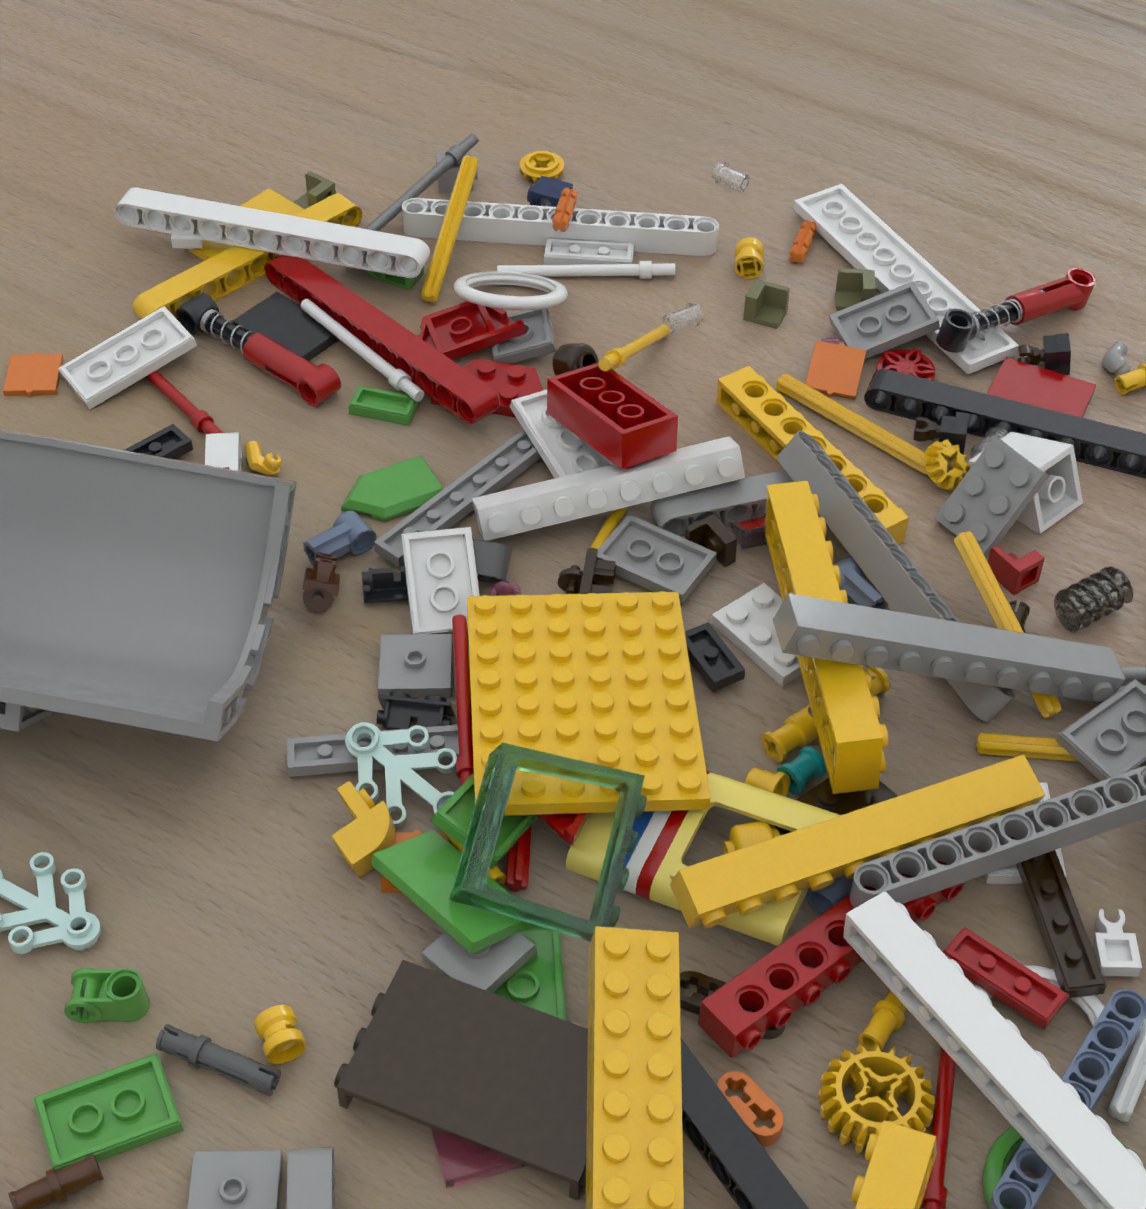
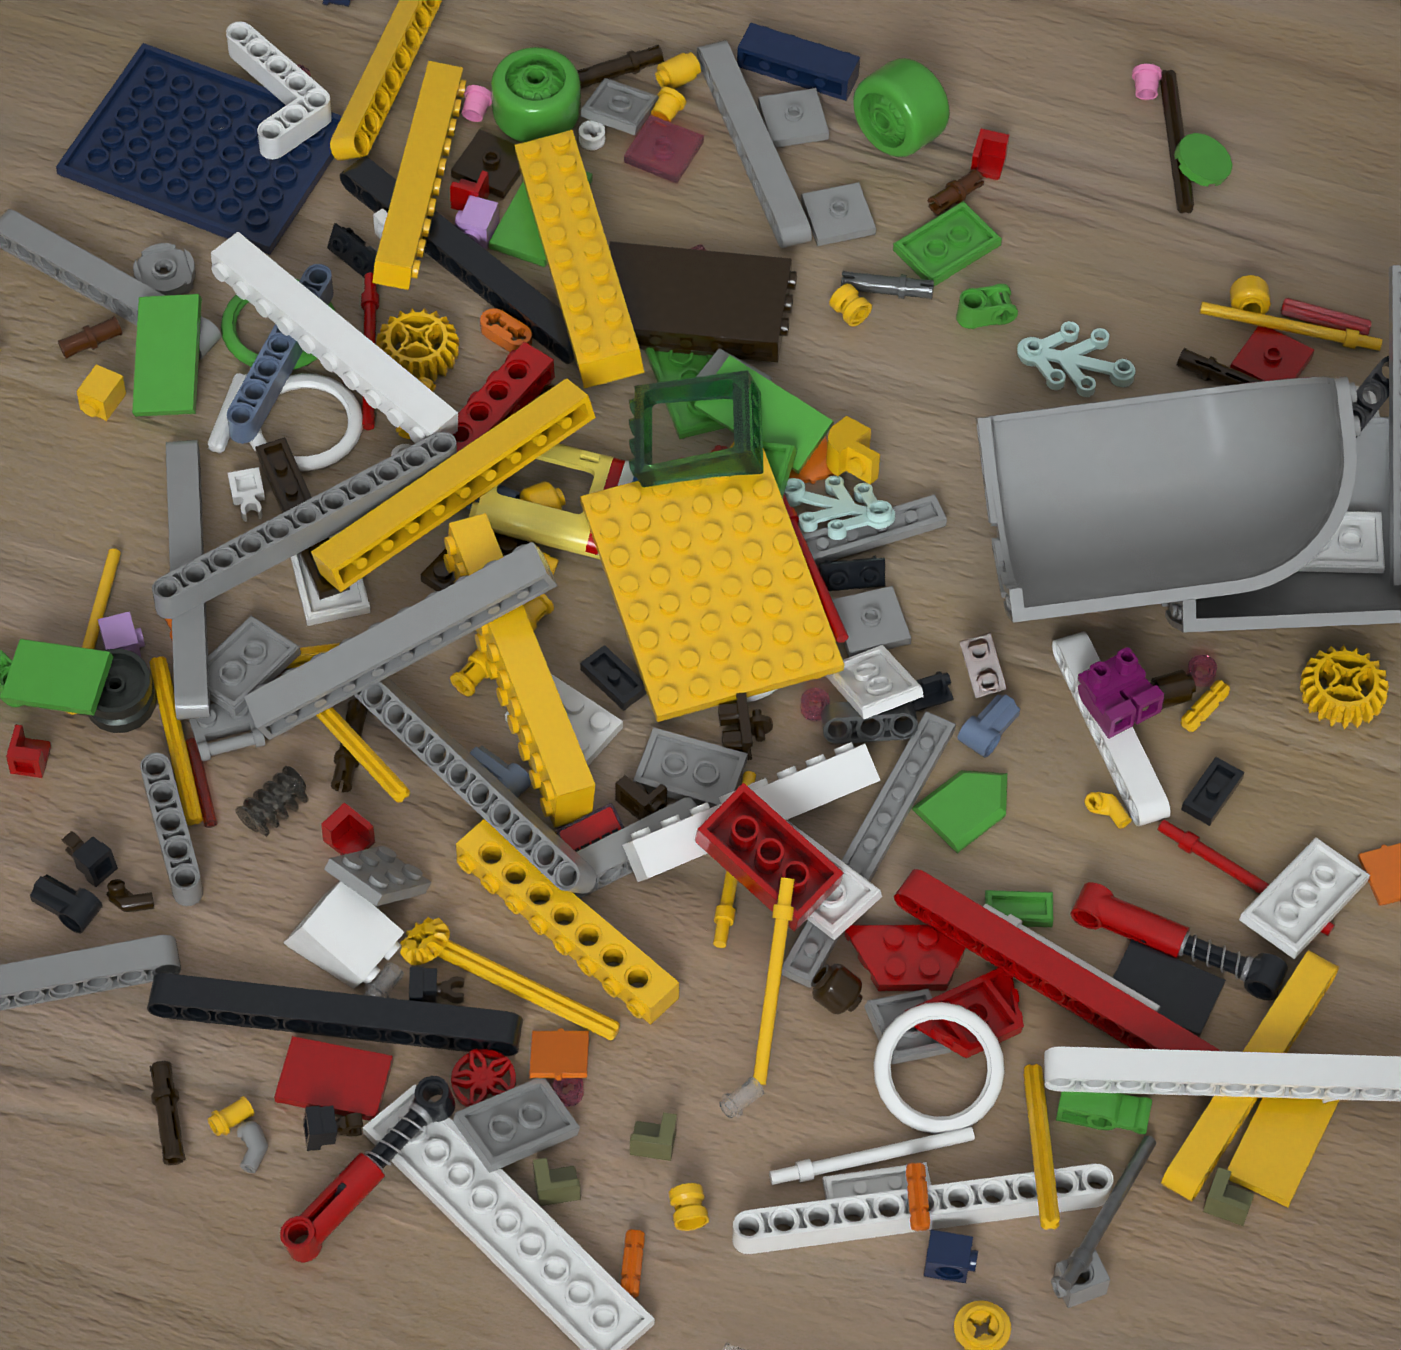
camera: 165 degrees right, 10 degrees up
red tile [943,927,1069,1030] -> none

